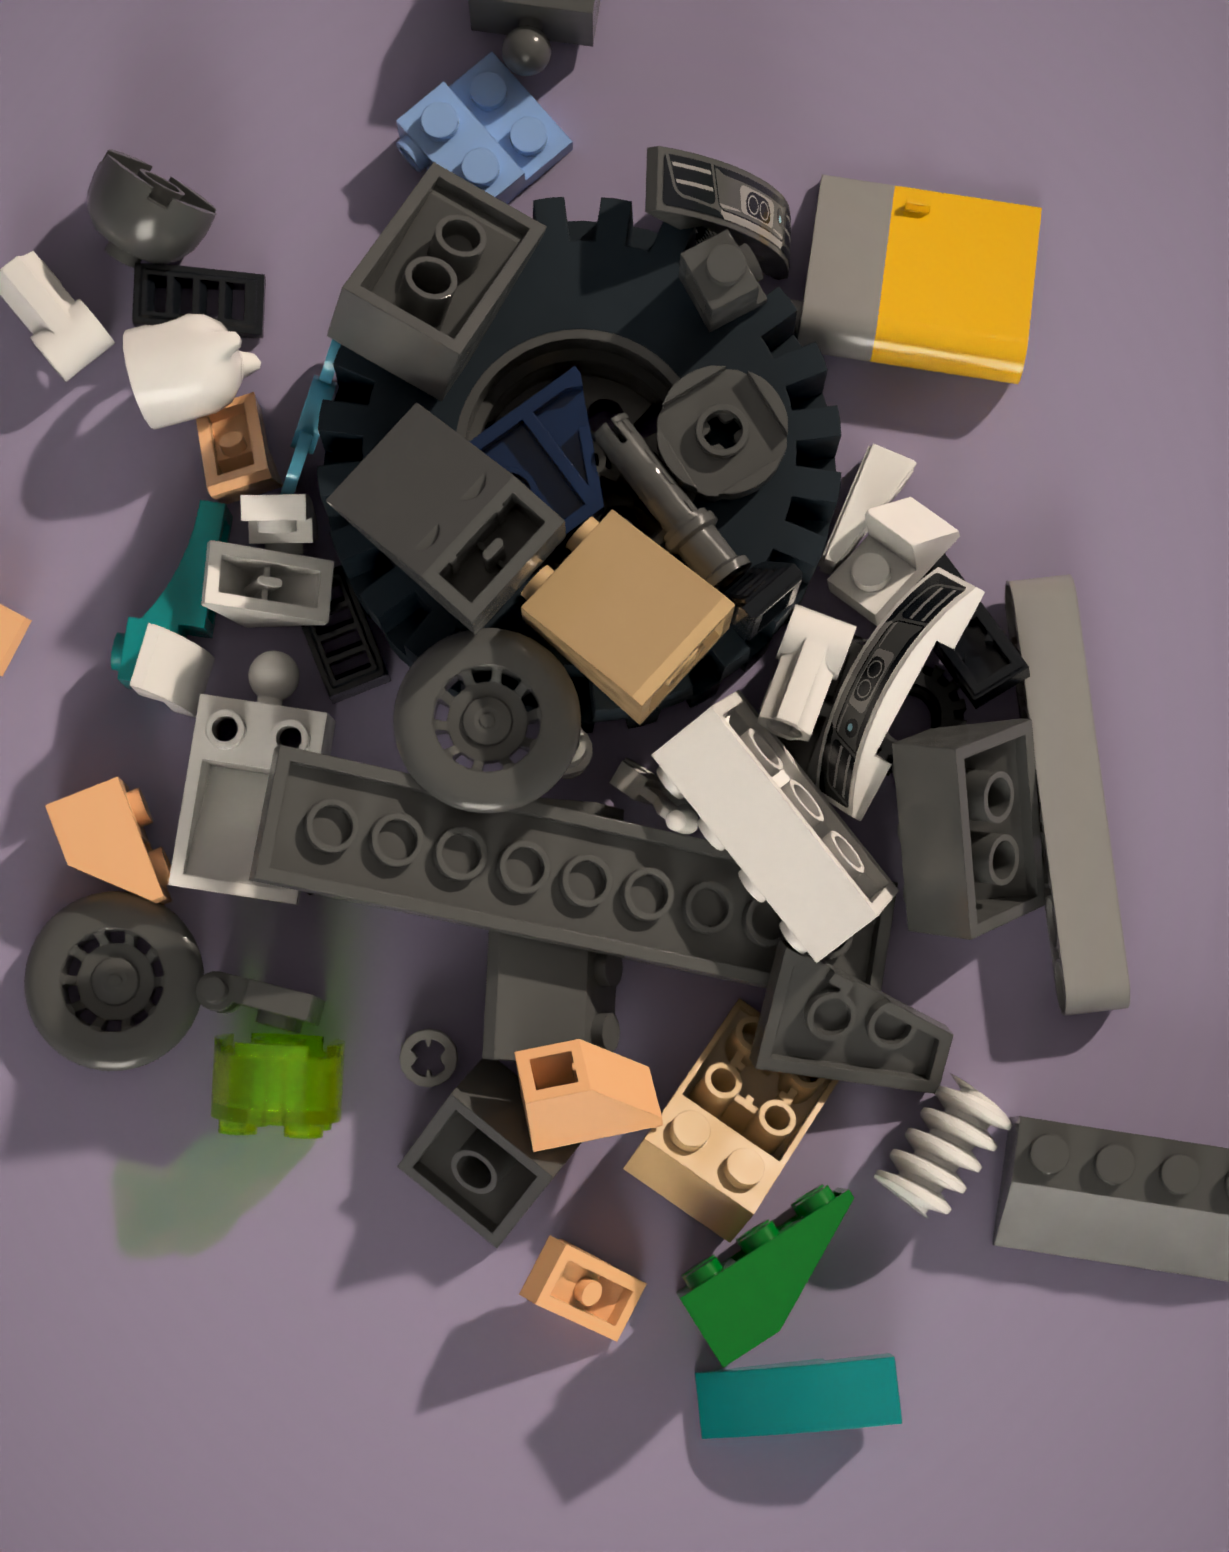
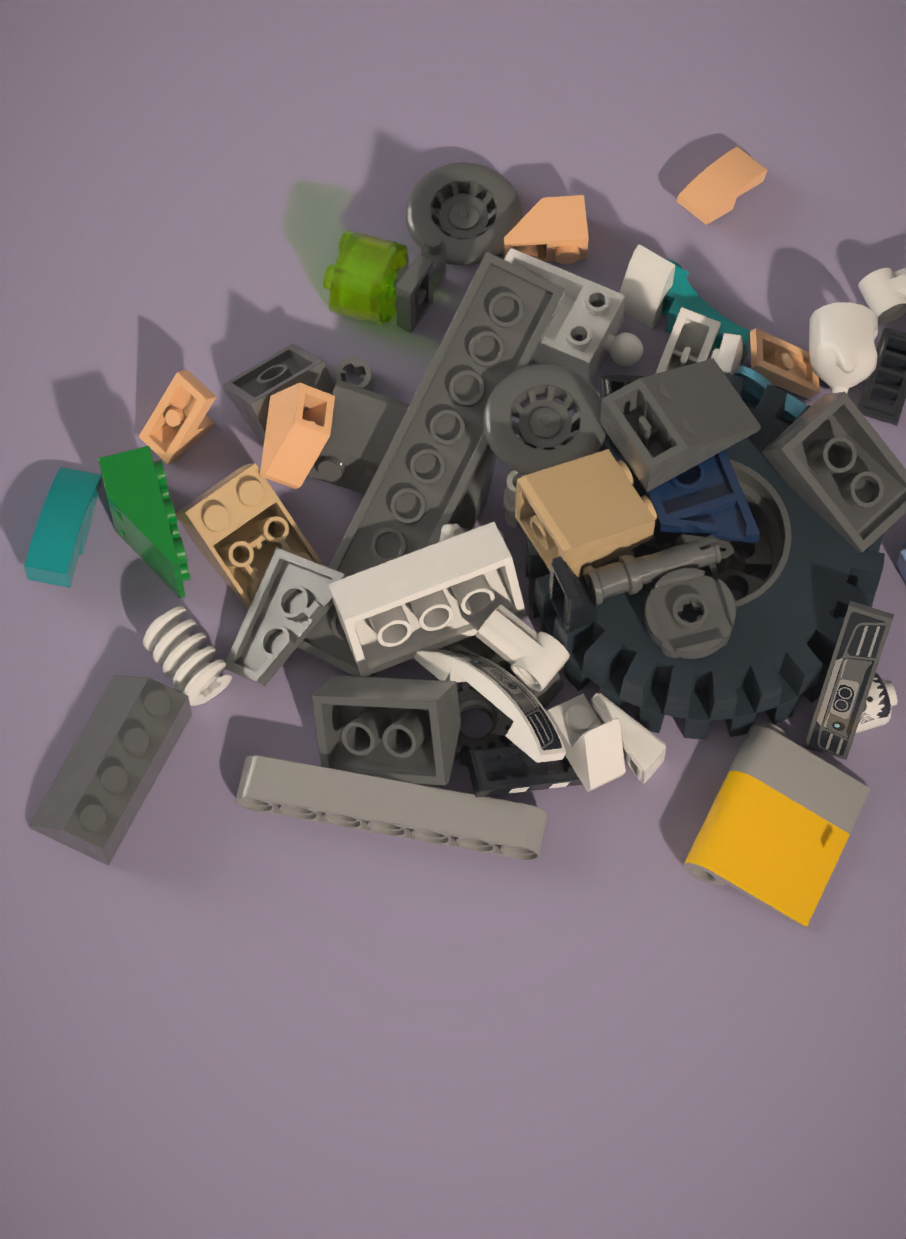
camera: 110 degrees right, 15 degrees down
dark grey brick [678,229,768,333] -> none

